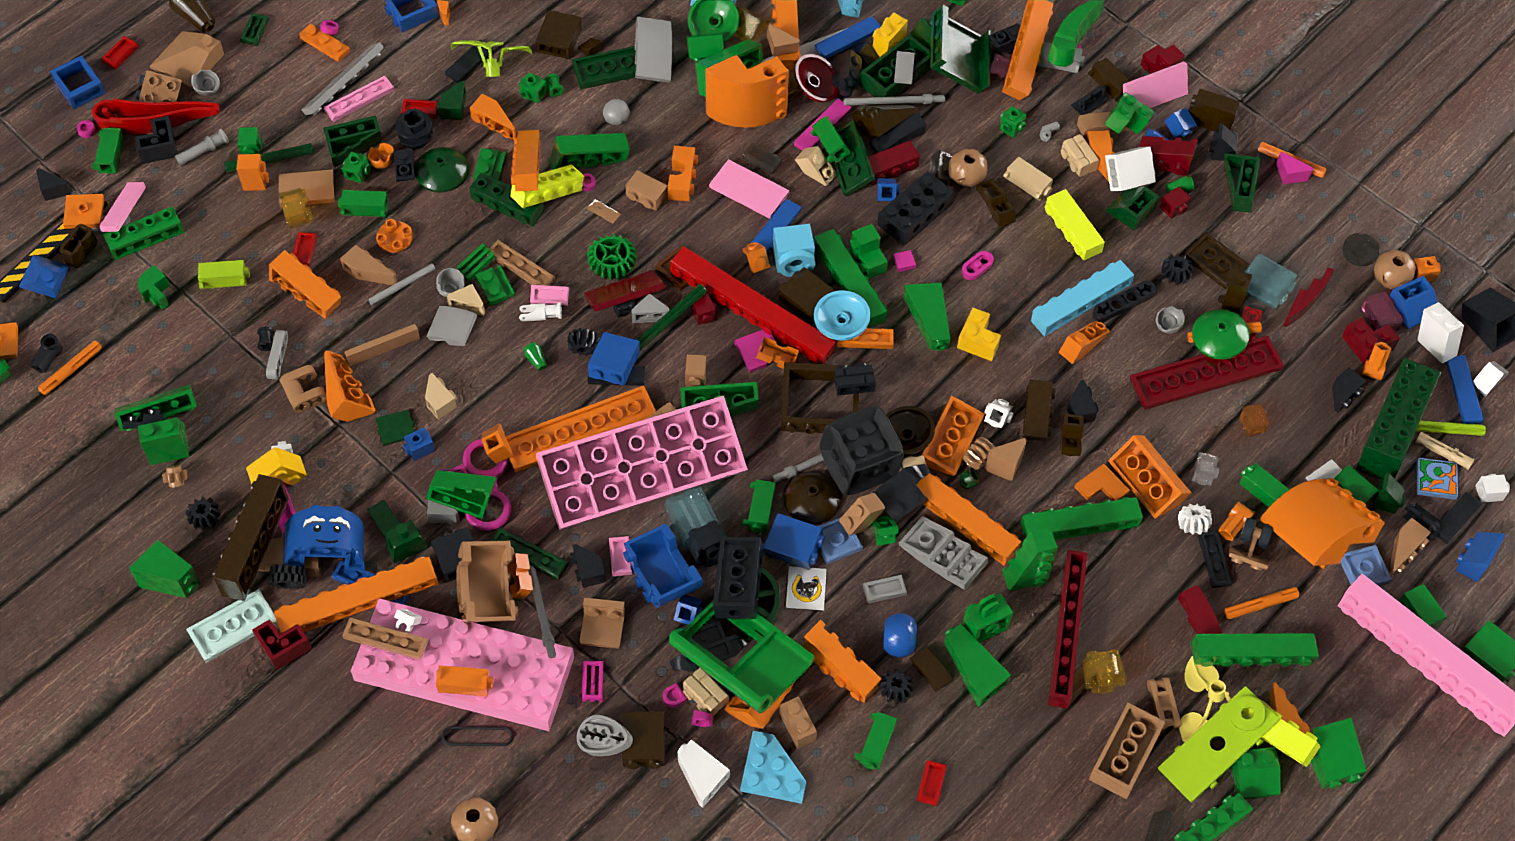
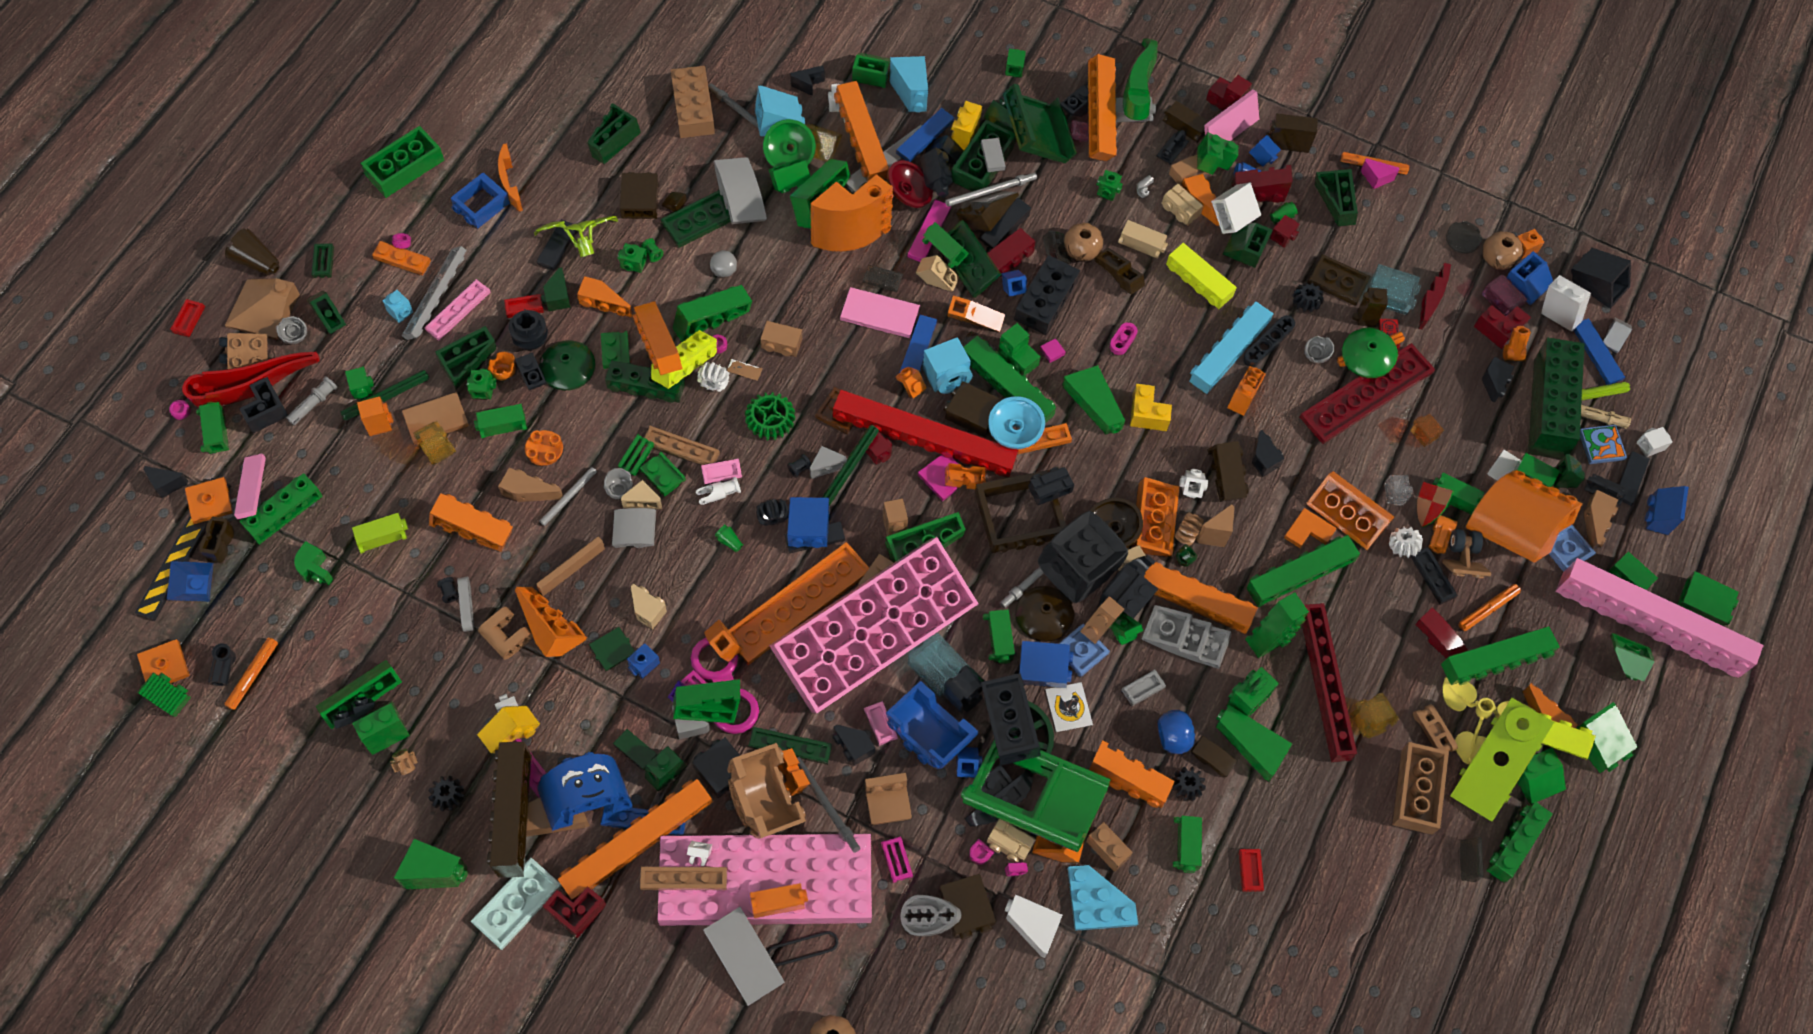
camera: 20 degrees left, 5 degrees up
blue window [50,55,106,109] -> none
black tyre [269,565,307,589] -> none
red tile [293,232,317,267] -> none
dark red tile [584,270,665,312] -> none
orange arch [668,146,698,201] -> none
medium nougat slope [767,24,800,56] -> none
dark brown brick [1060,414,1084,457] -> none
black slope [1209,124,1237,161] -> none
none -> dark green slope [306,290,346,334]
none -> medium azure brick [383,290,413,323]
none -> white gear [697,362,730,392]
none -> light grey slope [703,907,785,1006]
none -> slope [948,295,1005,332]
none -> shield [1417,482,1454,528]
none -> green slope [1611,633,1655,681]

